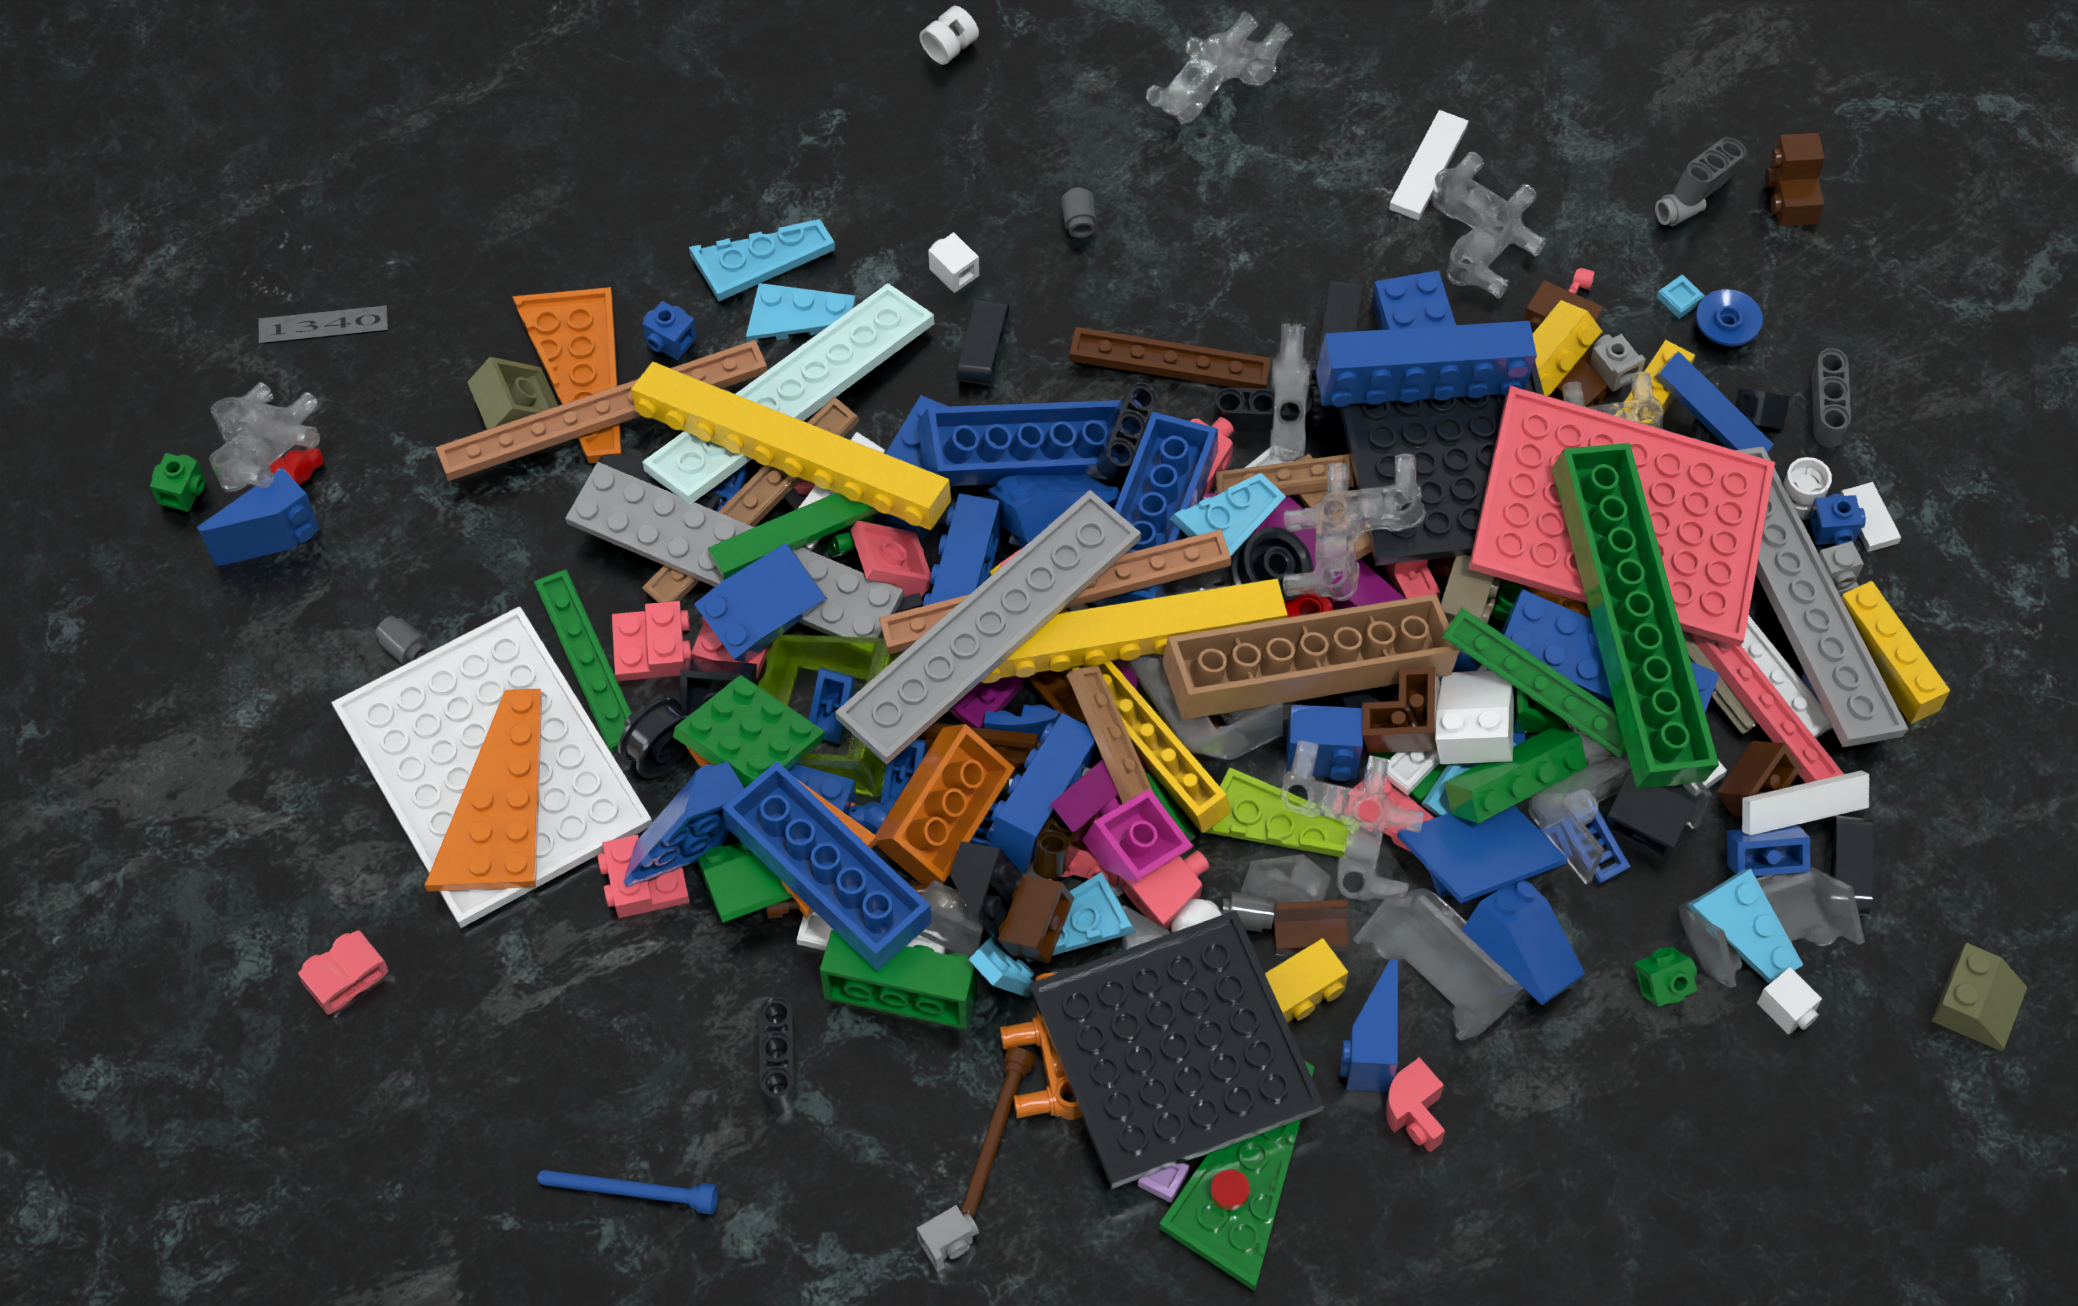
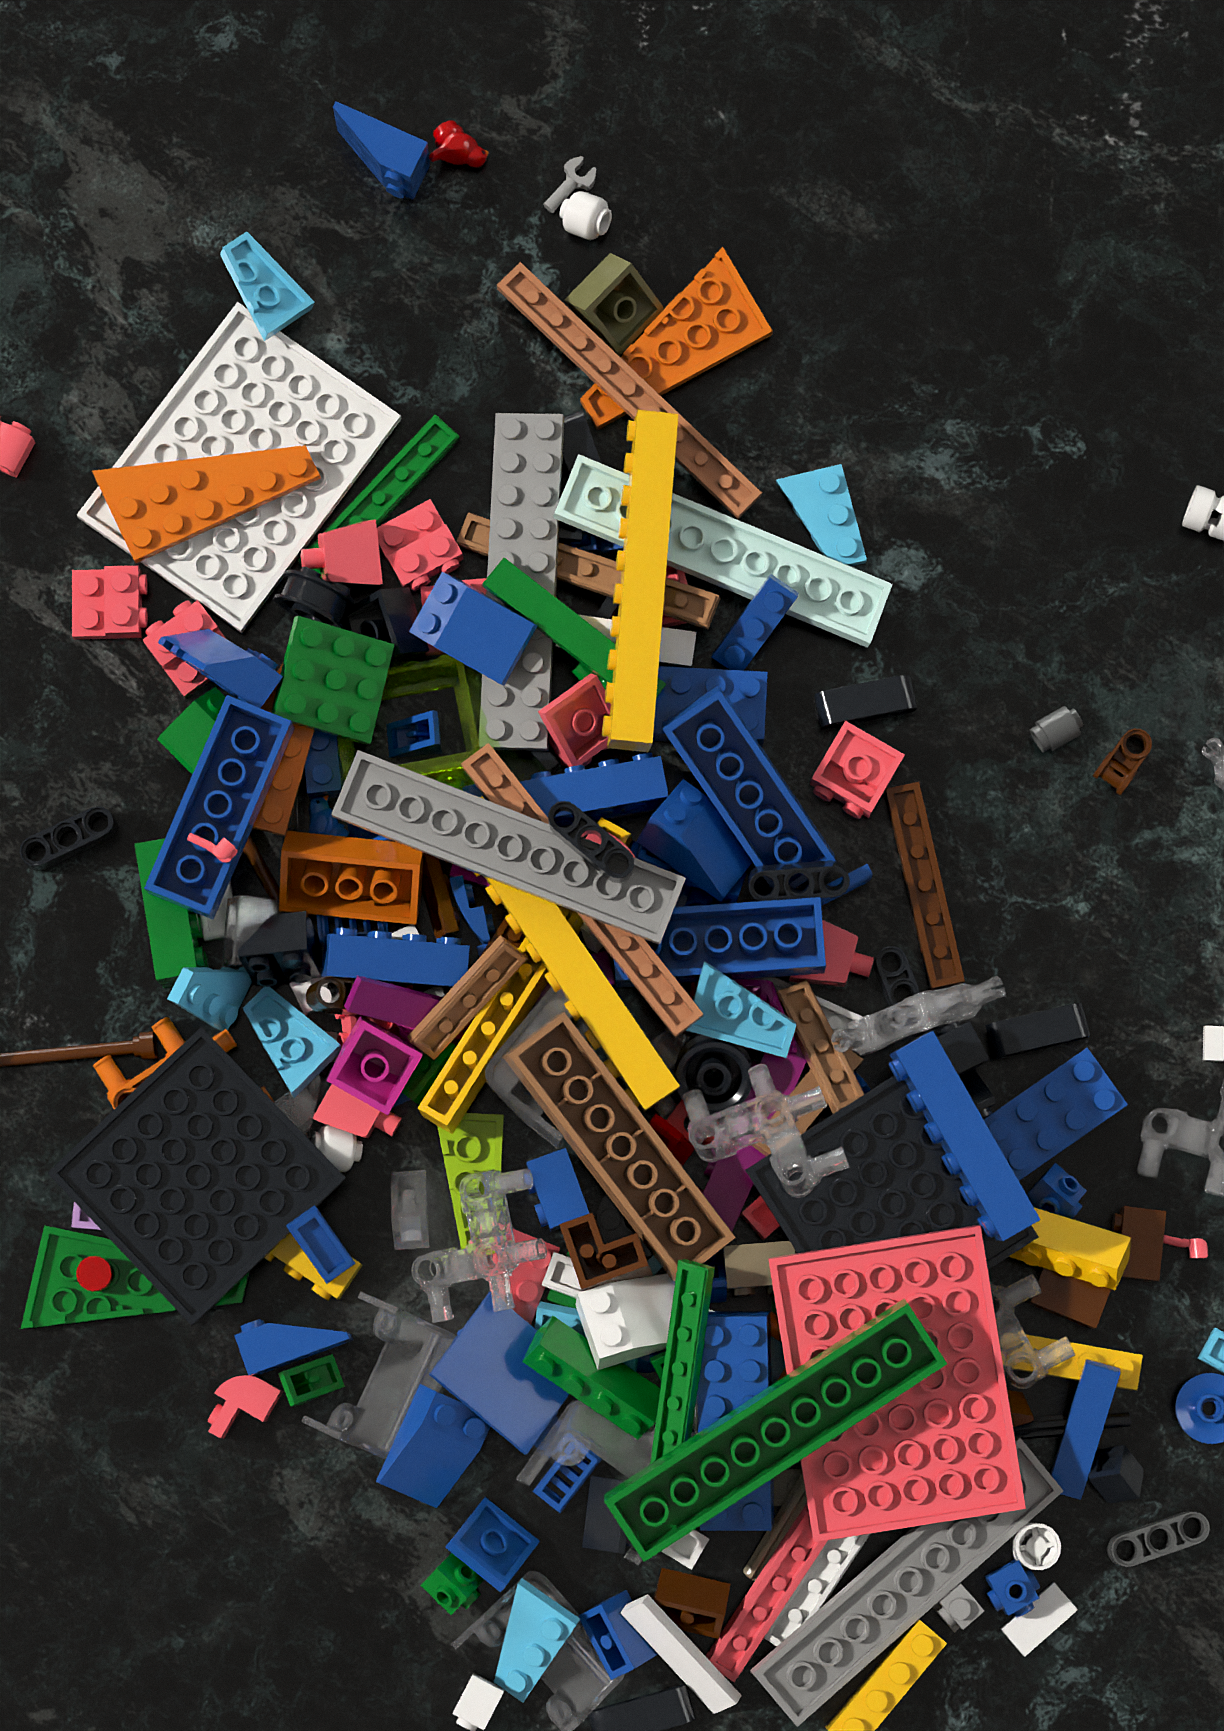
camera: 65 degrees right, 20 degrees up
green brick [149,453,205,512] -> none
clear pin [209,382,320,492] -> none
flat silver sticker [259,305,388,343] -> none
dark grey brick [375,616,428,665] -> none
blue brick [642,301,697,360] -> none
medium azure wing [689,219,835,301] -> none
white brick [928,232,979,293] -> none
reddish brown brick [998,874,1074,963] -> none
dark grey brick [1221,892,1275,932] -> none
reddish brown panel [1273,899,1350,954] -> none
light grey brick [1590,334,1646,392] -> none
none -> coral plate [72,566,148,639]
none -> coral hand [187,833,238,863]
none -> medium azure wing [220,232,315,341]
none -> green slope [278,1354,345,1407]
none -> blue tile [286,1205,356,1284]
none -> coral torso [301,520,383,585]
none -> blue plate [445,1497,540,1593]
none -> light grey bar [543,156,596,213]
none -> black beam [548,801,634,883]
none -> white head [560,191,612,240]
none -> blue plate [712,574,799,671]
none -> coral plate [810,721,905,819]
none -> reddish brown piece [1092,728,1152,795]

